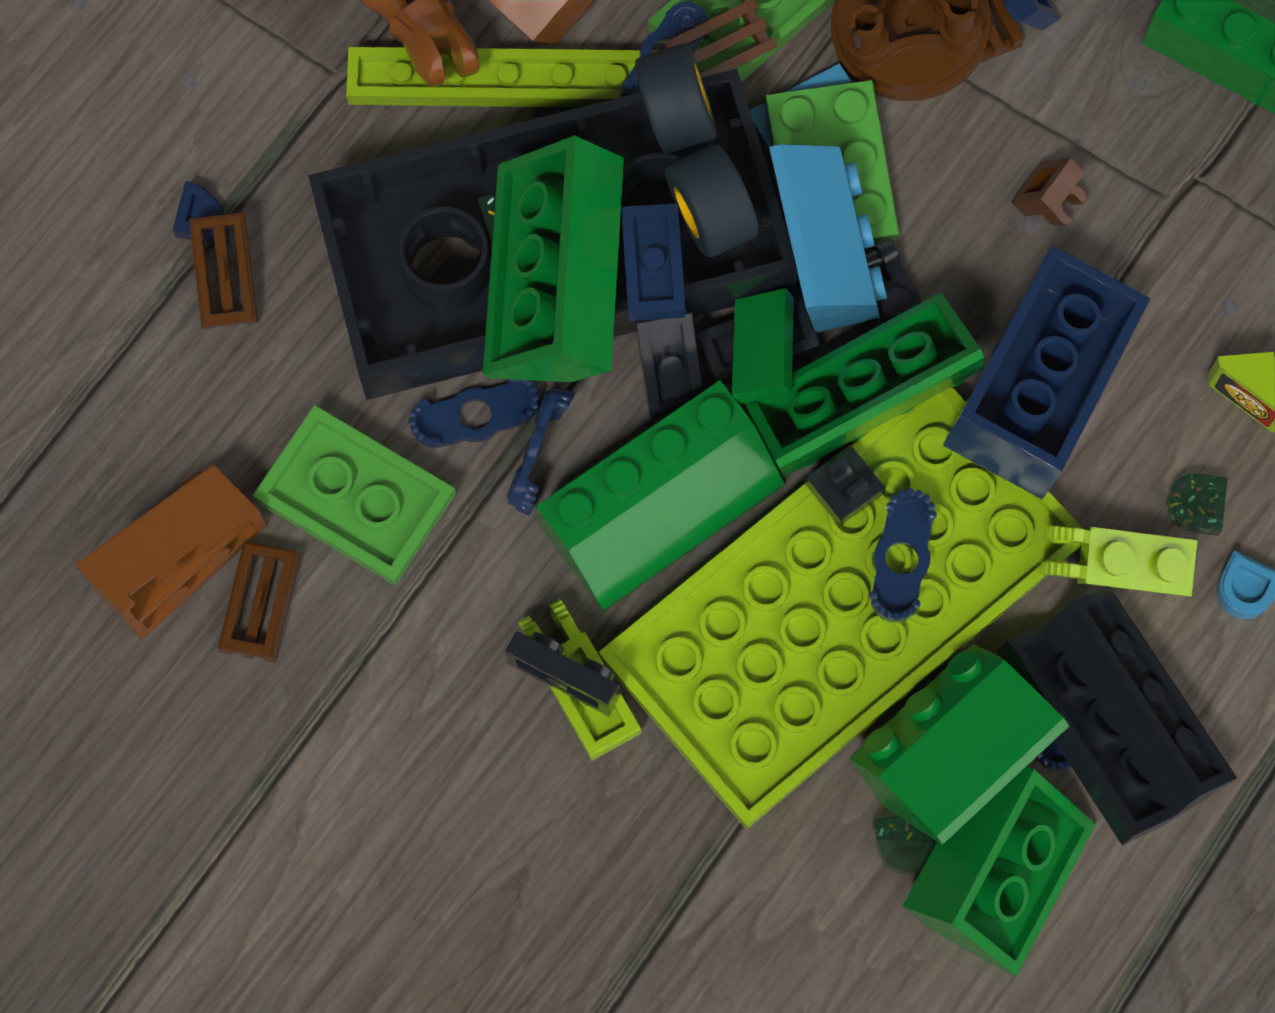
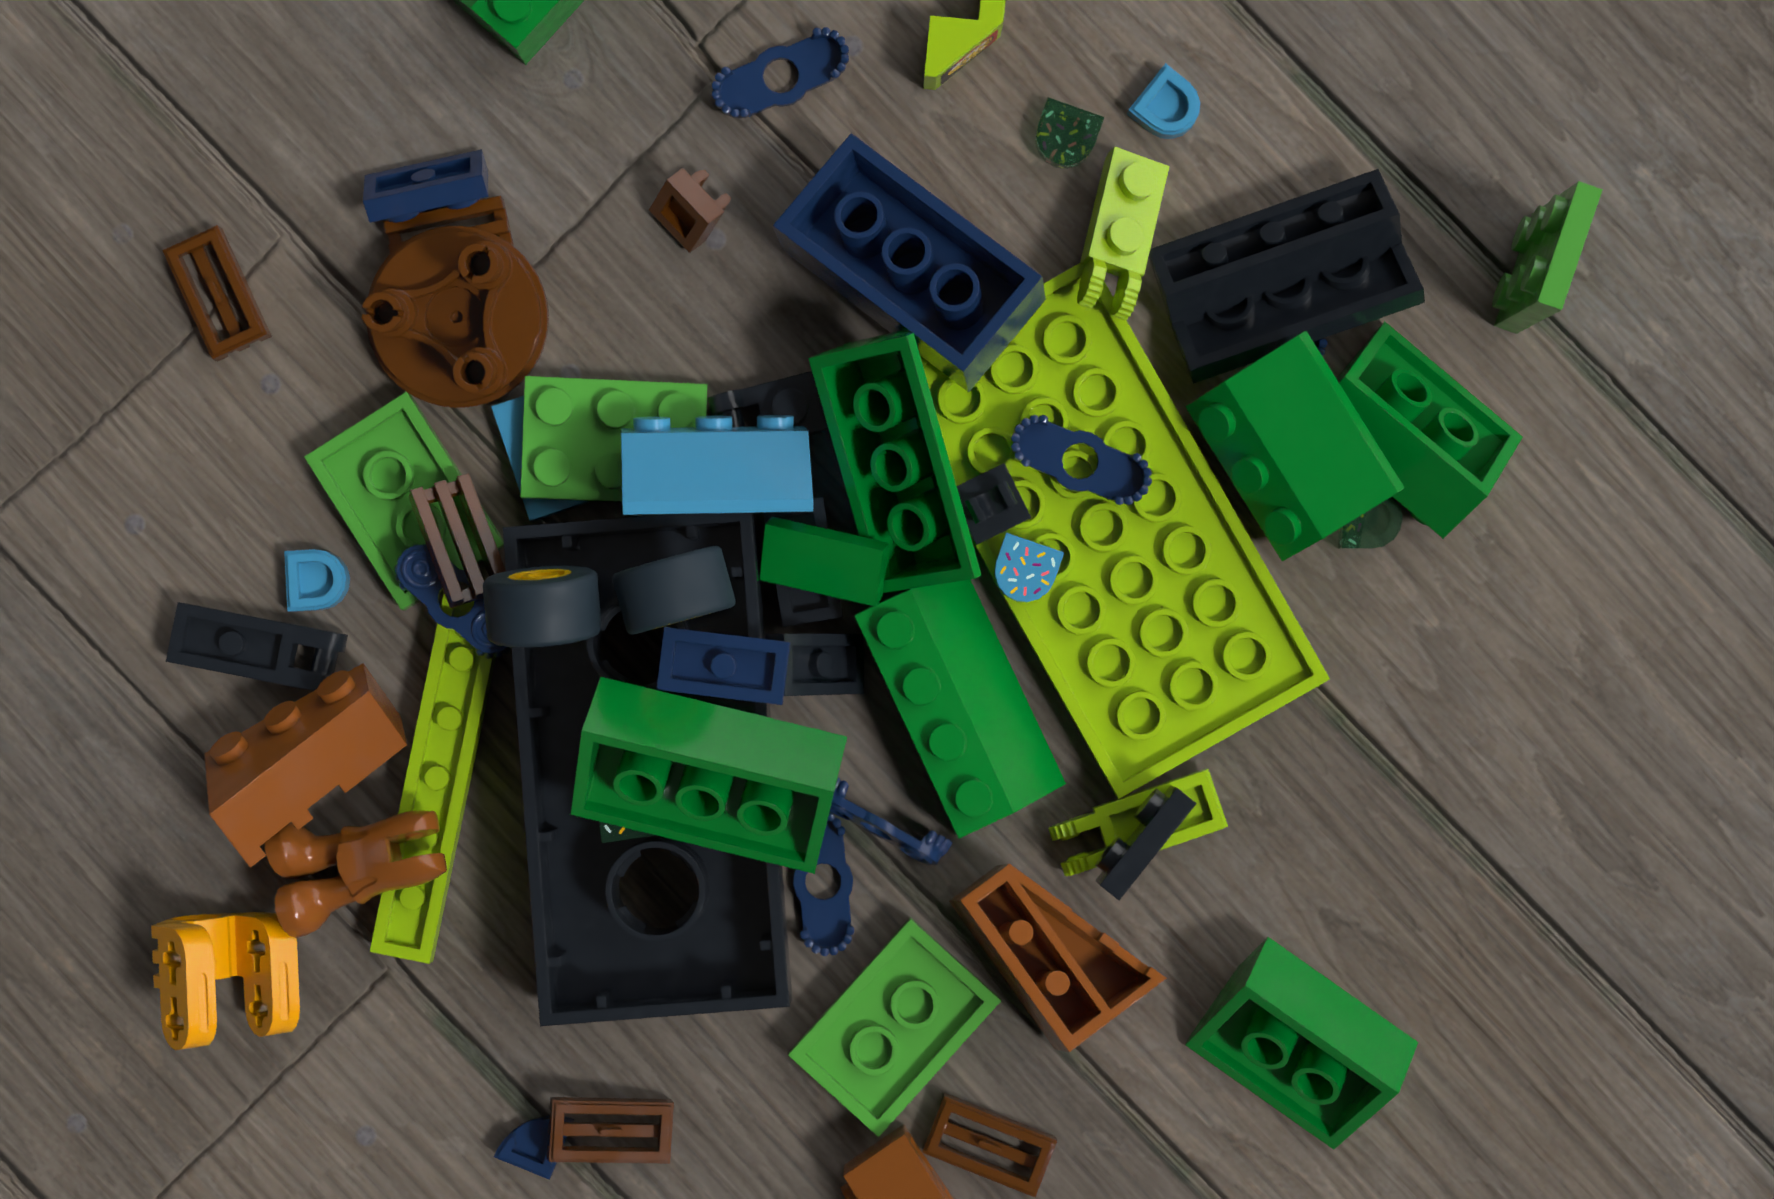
camera: 80 degrees left, 15 degrees up
none -> dark blue piece [712,27,849,119]
none -> dark orange wedge [949,864,1167,1052]
none -> dark azure tile [994,533,1064,603]
none -> green slope [1185,937,1418,1150]
none -> bright green plate [1492,181,1603,334]

